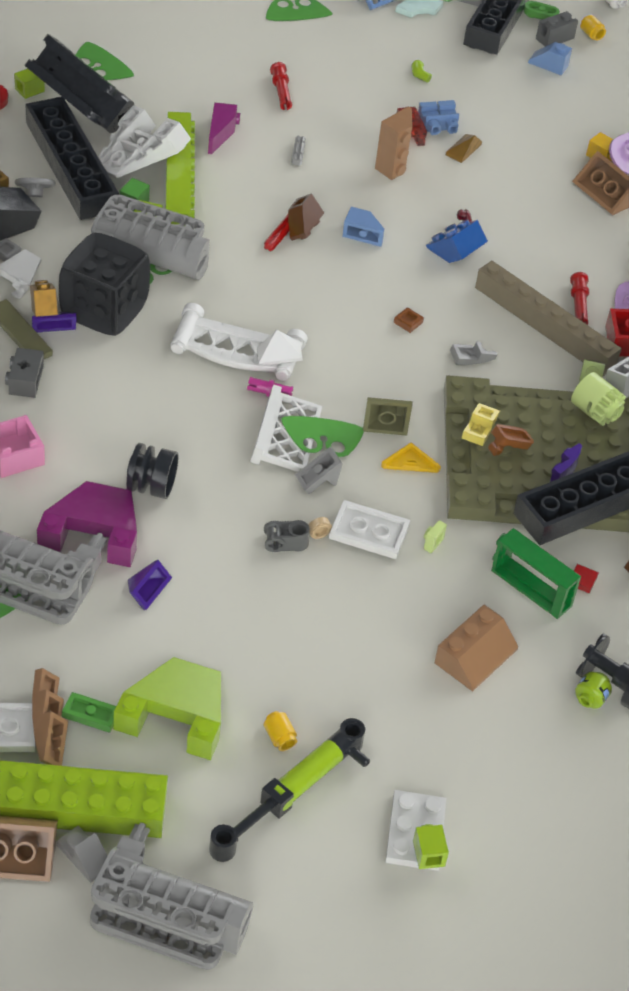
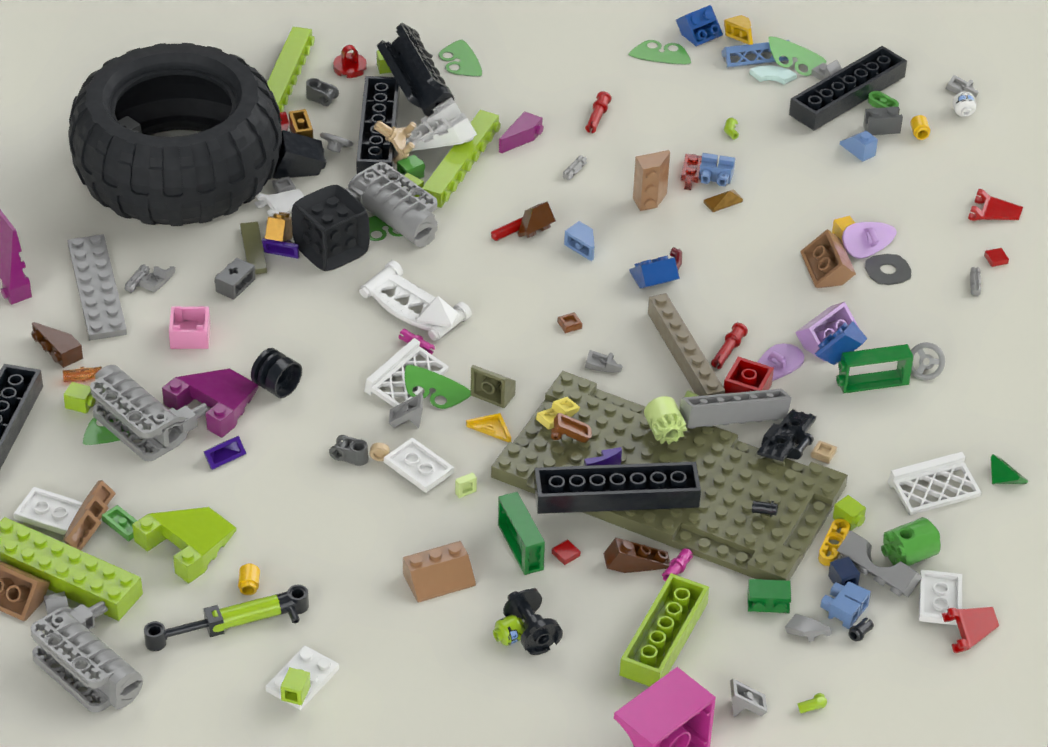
camera: 30 degrees right, 5 degrees down
none -> tan axle [374,121,416,164]

